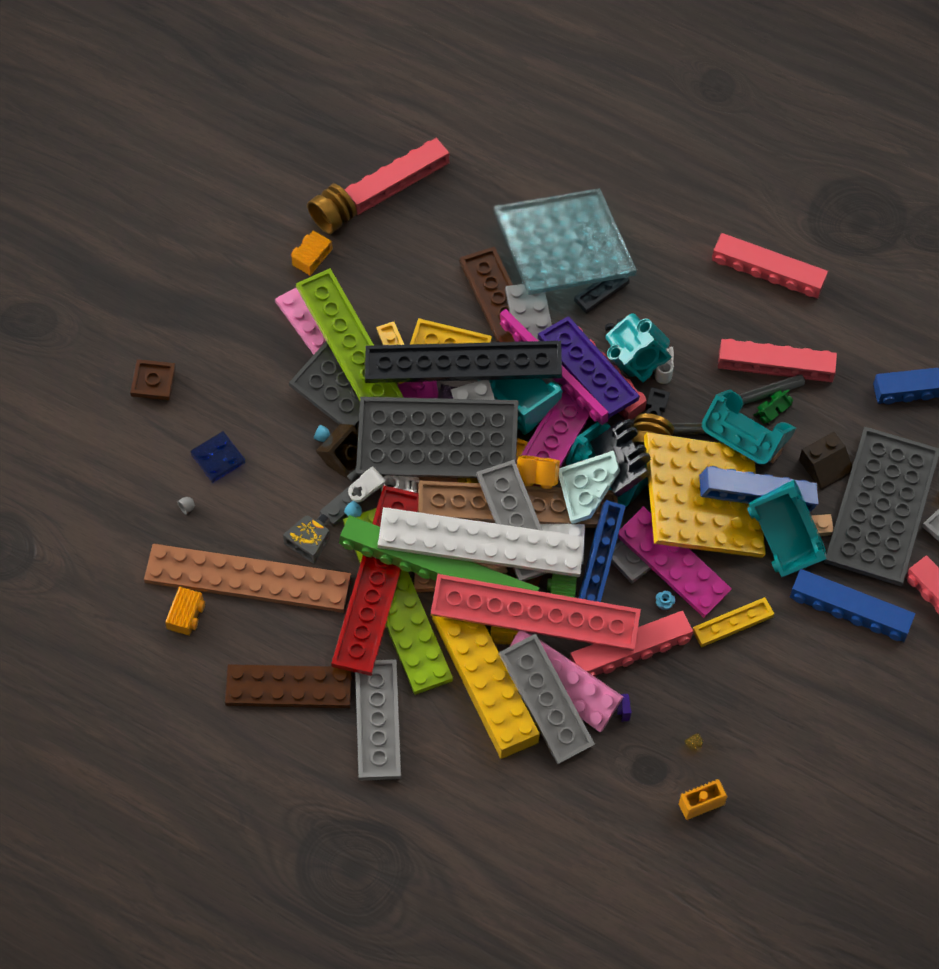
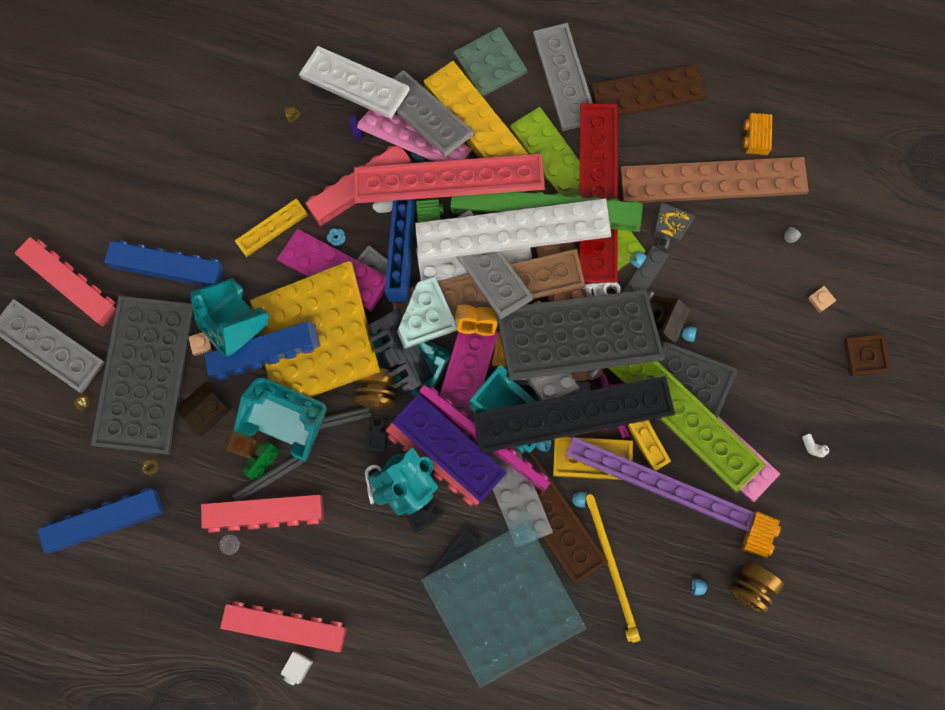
camera: 170 degrees right, 15 degrees up
clear blue plate [190,431,246,483] -> none
coral brick [345,138,449,215] -> none
white piece [348,466,386,503] -> none
light orange brick [679,779,727,820] -> none
none -> clear yellow hinge [142,459,159,475]
none -> clear plate [219,535,240,555]
none -> clear orange brick [226,432,256,459]
none -> white brick [281,651,313,685]
none -> white plate [299,46,410,119]
none -> sand green plate [453,27,527,97]
none -> medium lavender plate [565,437,755,532]
none -> medium azure hinge [572,492,587,508]
none -> yellow hinge [586,494,641,643]
none -> medium azure hinge [692,579,708,595]
none -> white arm [802,434,829,457]
none -> light nougat plate [808,286,836,313]

